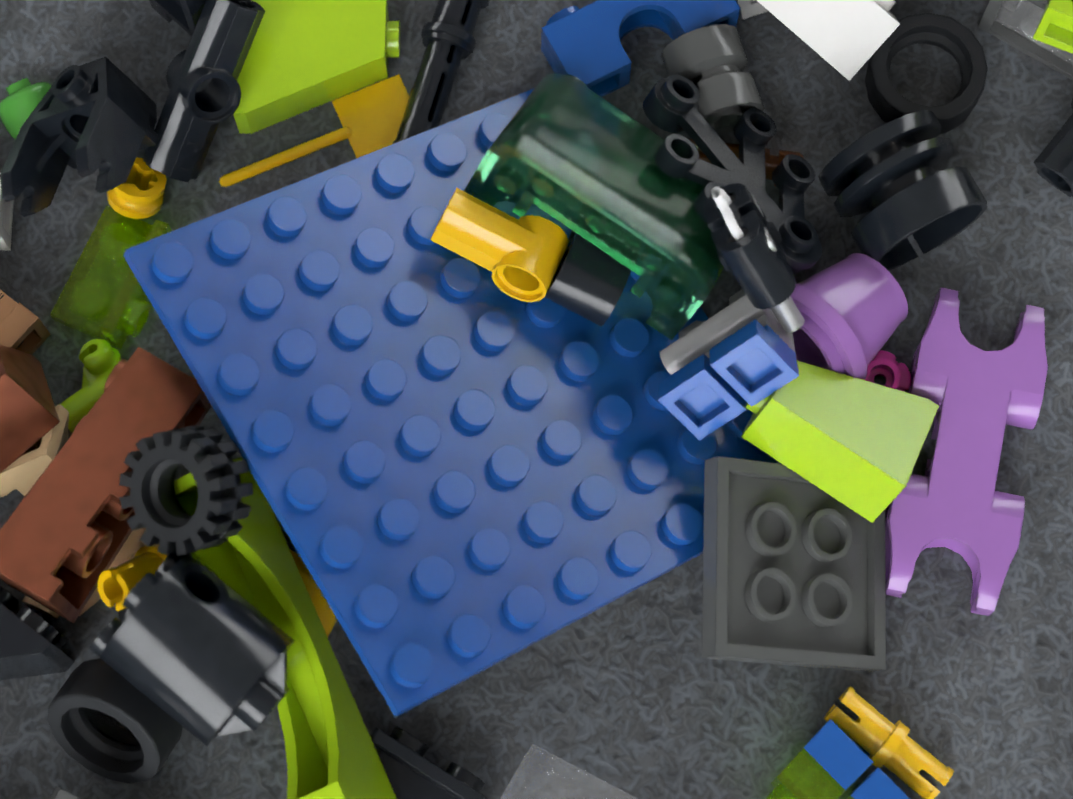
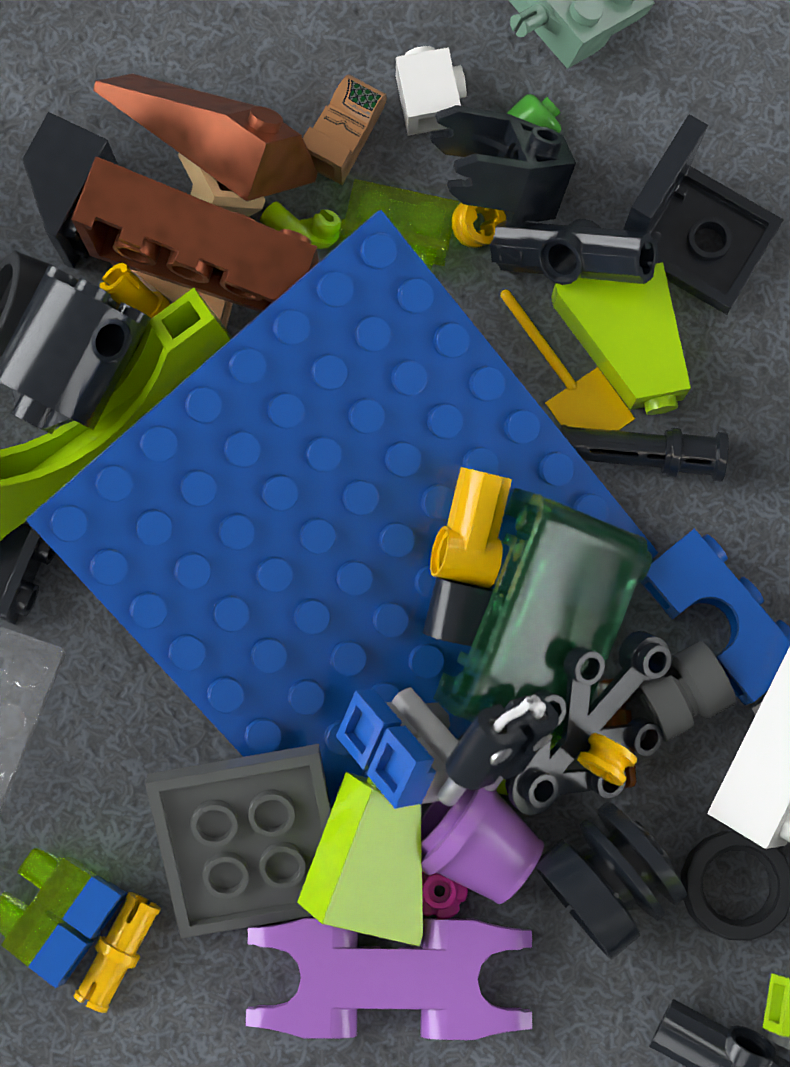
camera: 80 degrees right, 5 degrees up
black tyre [119,425,253,556] -> none
none -> yellow bush [577,733,637,786]

